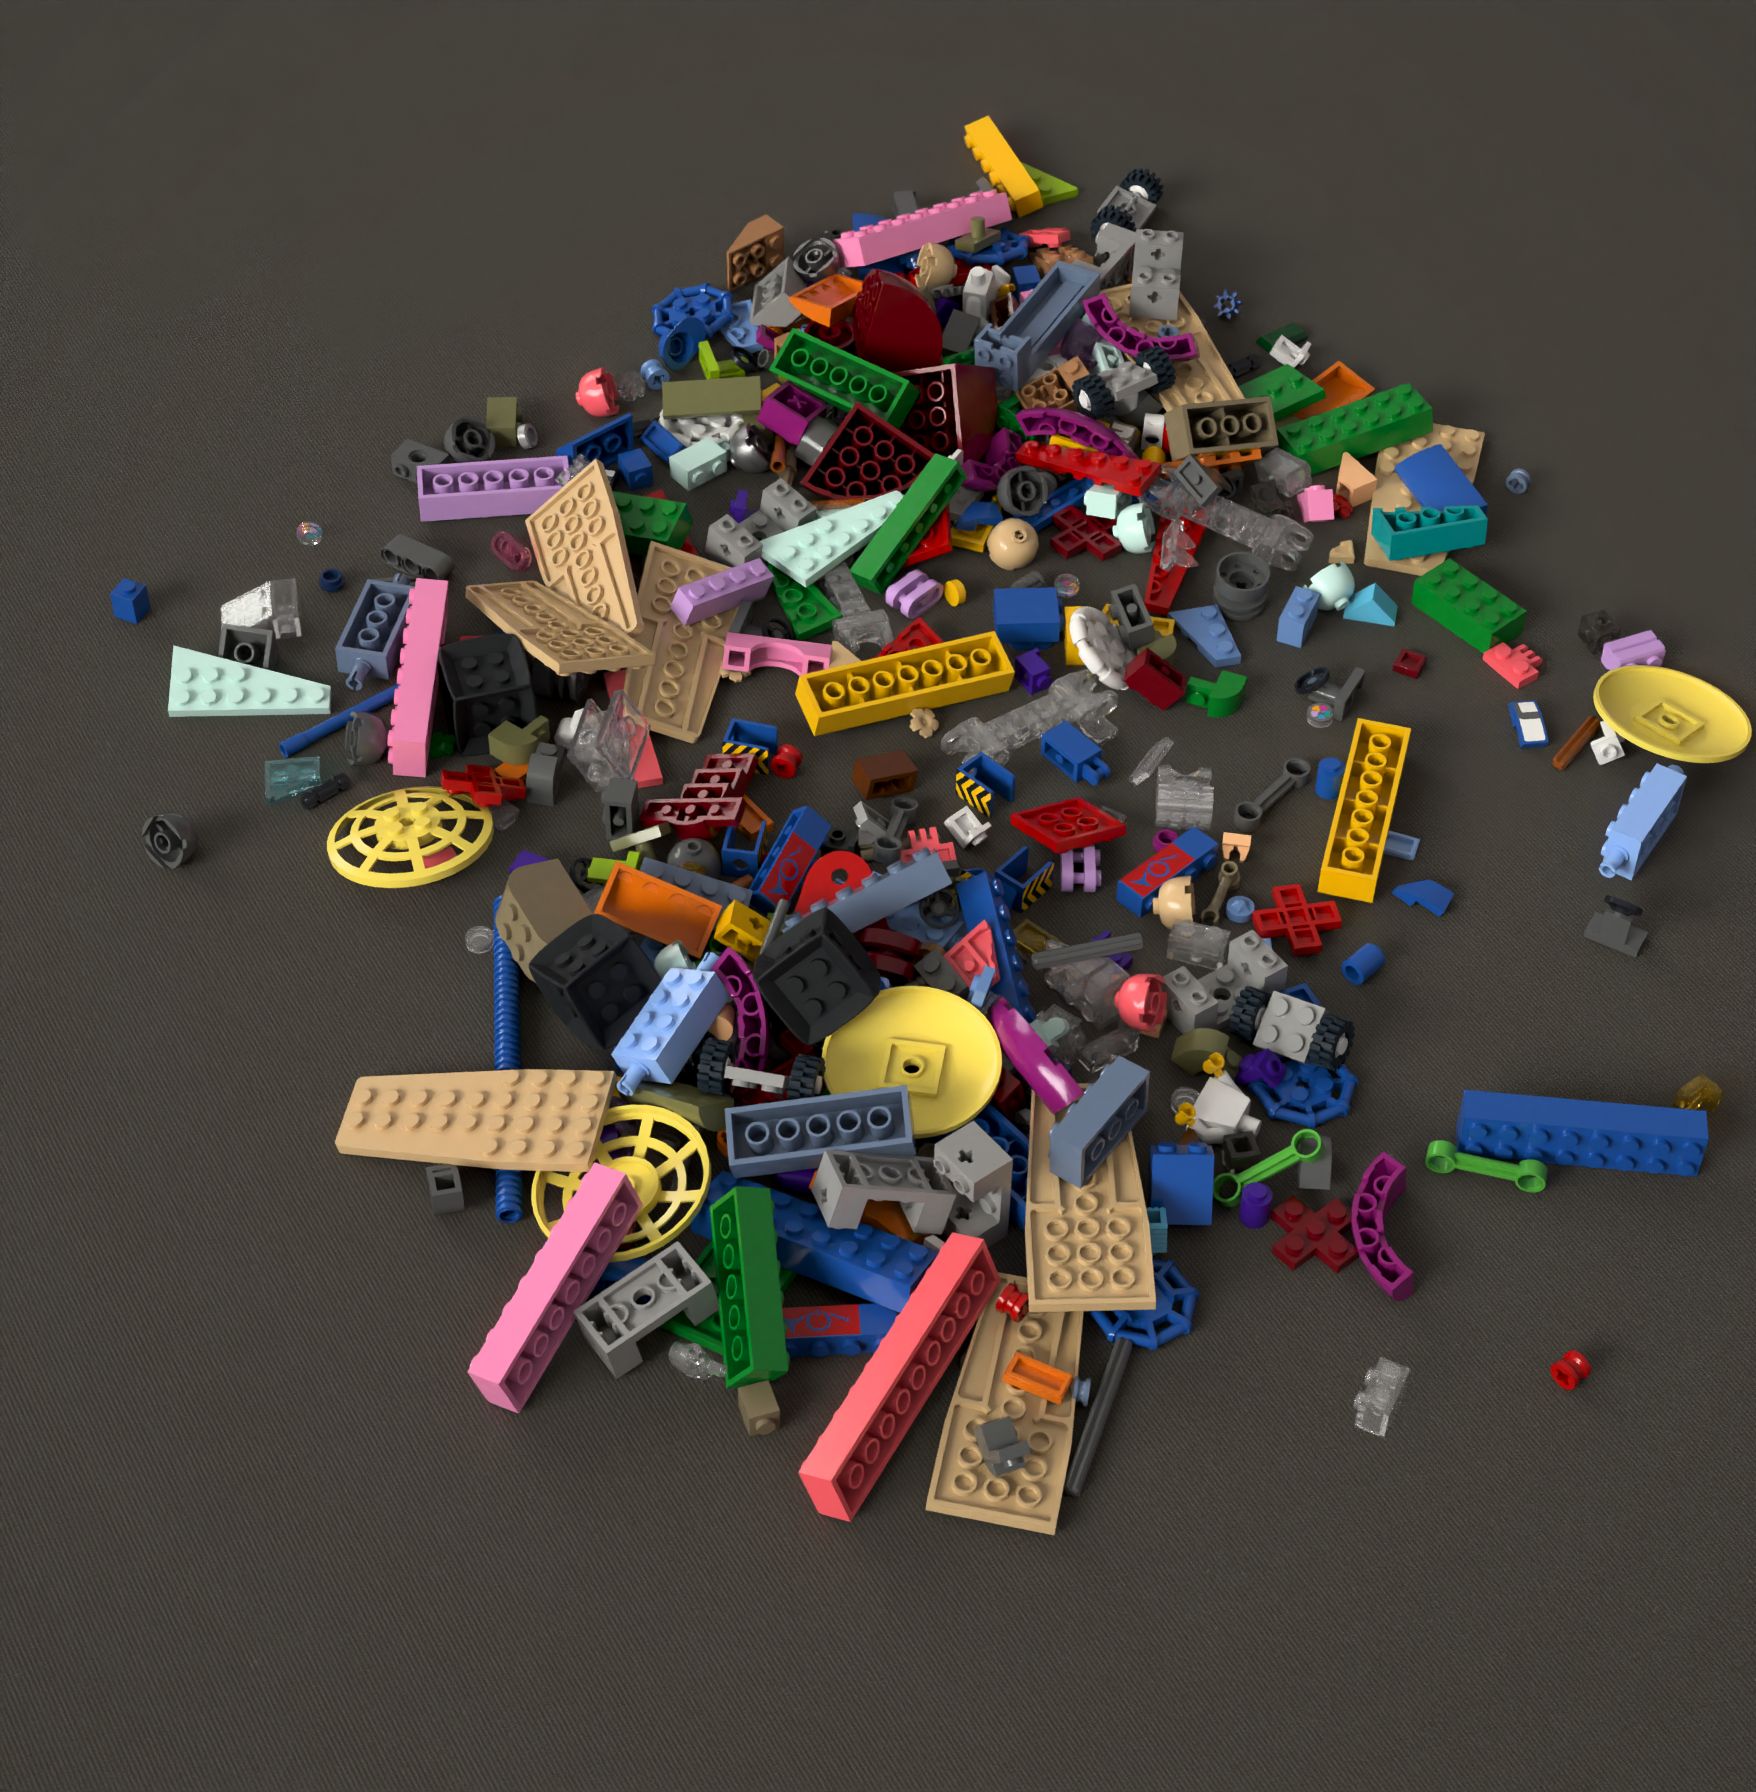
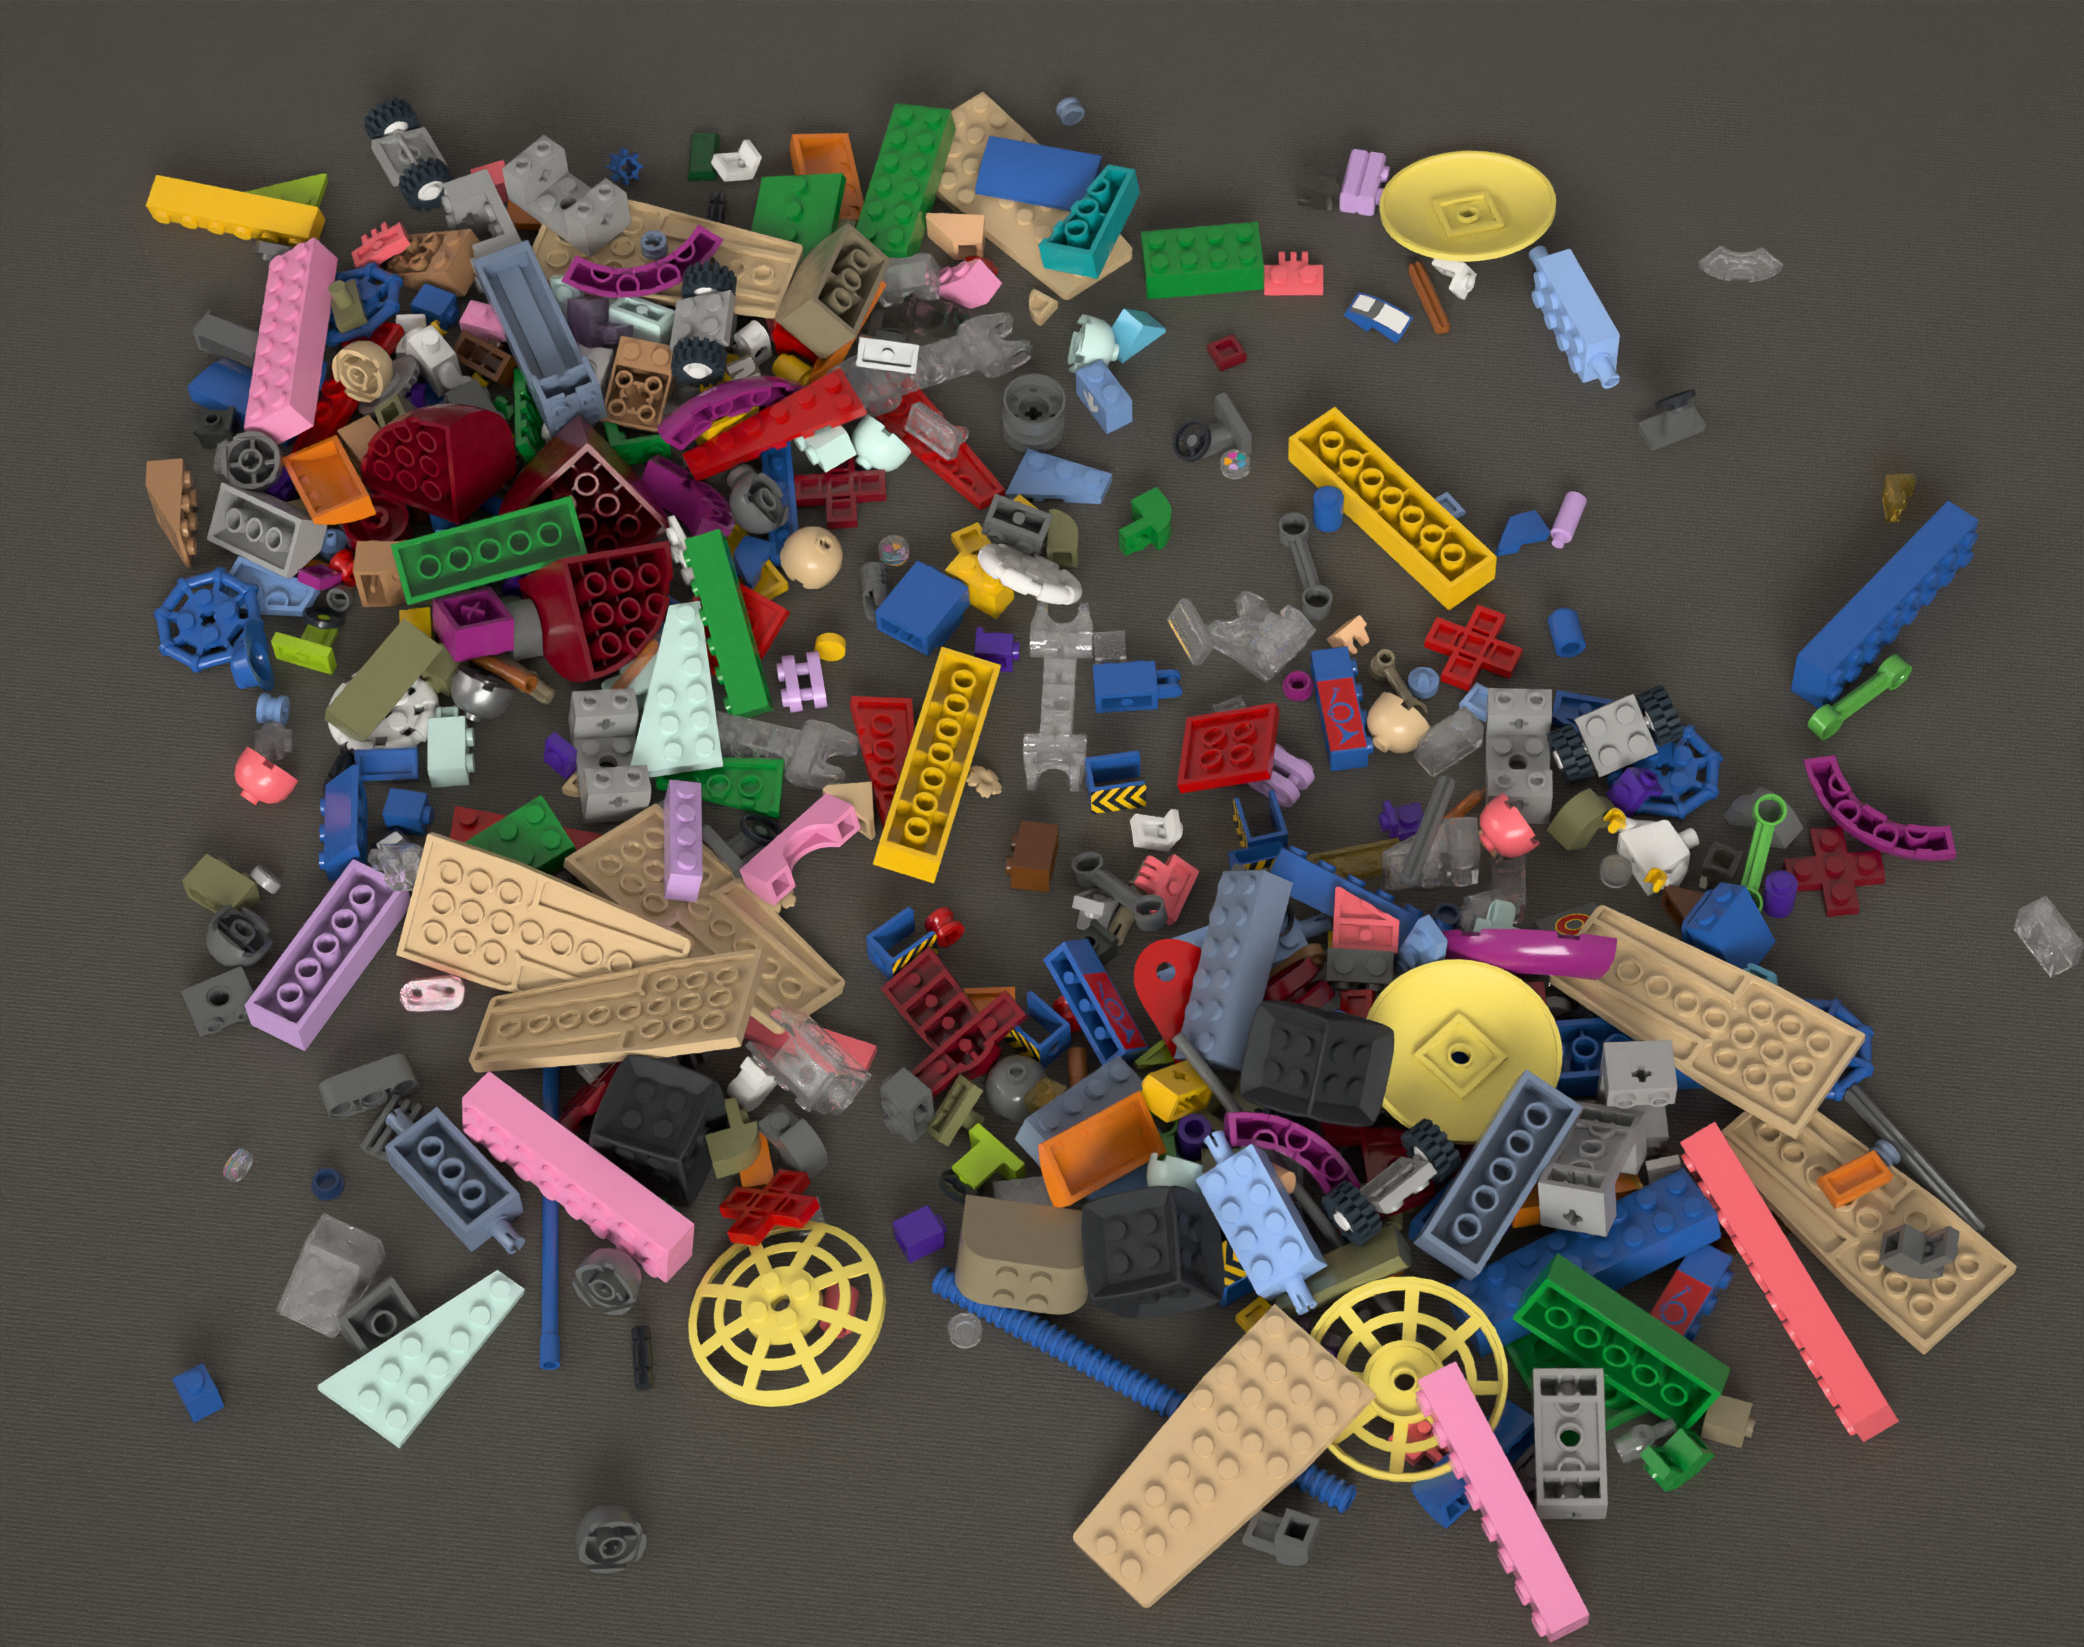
camera: 50 degrees left, 10 degrees up
clear light blue wing [264,756,321,806] -> none
red wheel [995,1283,1029,1323] -> none
sand blue brick [1048,1056,1150,1189] -> none
dark red brick [1124,648,1187,711] -> none
none -> lavender cylinder [1551,491,1587,548]
none -> green brick [1640,1428,1715,1492]

